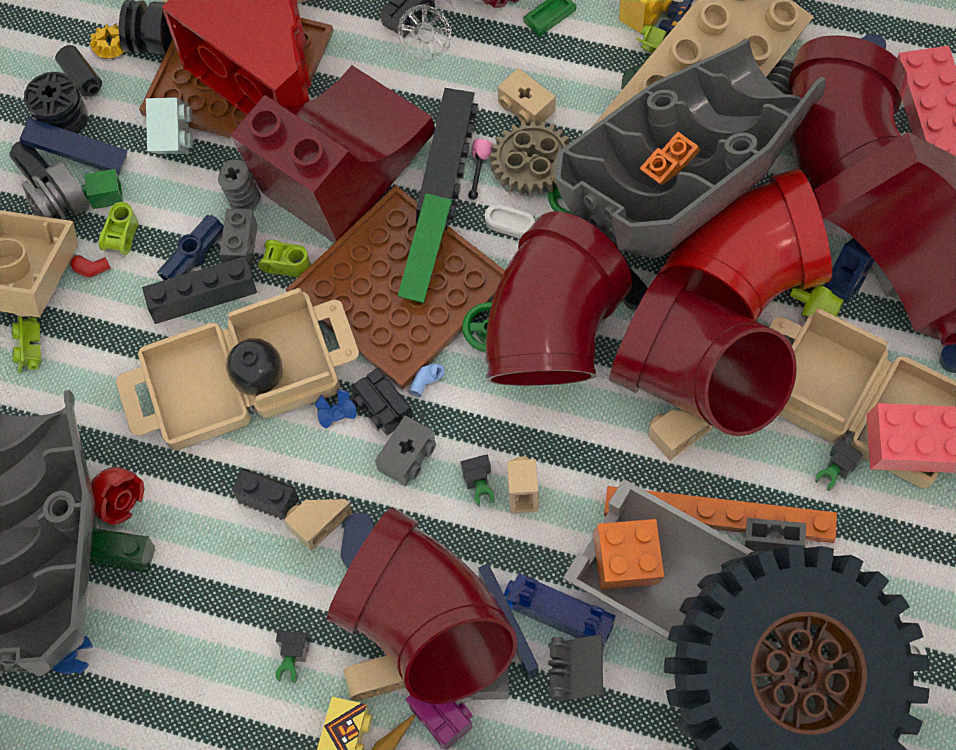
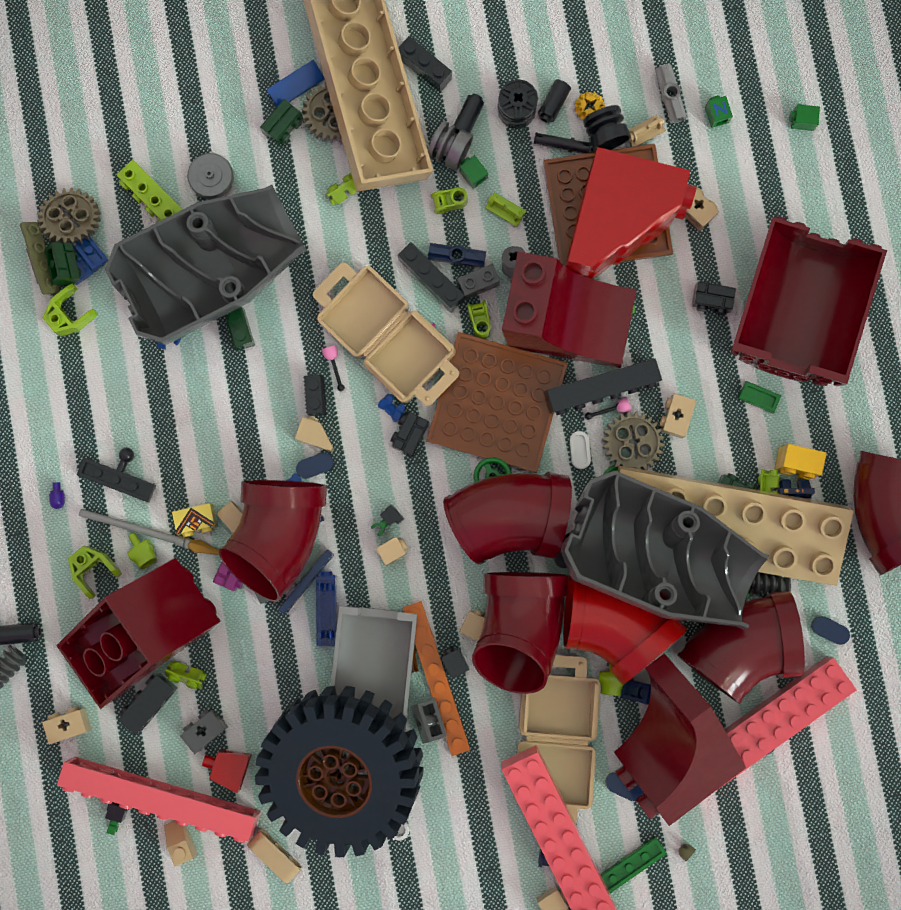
camera: 60 degrees right, 20 degrees up
dark blue tile [19,118,127,175] -> none
red arm [70,255,111,278] -> none
red cylinder [91,467,145,526] -> none
light aqua brick [146,98,193,154] -> none
black cylinder [226,338,283,395] -> none
black piece [275,630,310,683] -> none
dark grey brick [375,415,436,486] -> none
clear wheel [398,4,452,60] -> none
green tile [398,193,452,304] -> none
light blue arm [409,364,445,397] -> none
dark grey hinge [548,634,603,702] -> none
orange brick [593,519,664,590] -> none
orange slope [640,132,700,185] -> none
black piece [815,439,863,491] -> none
none -> hinge [322,345,345,391]
none -> black brick [441,646,470,679]
none -> lime hinge [485,192,526,227]
none -> black pin [533,132,591,154]

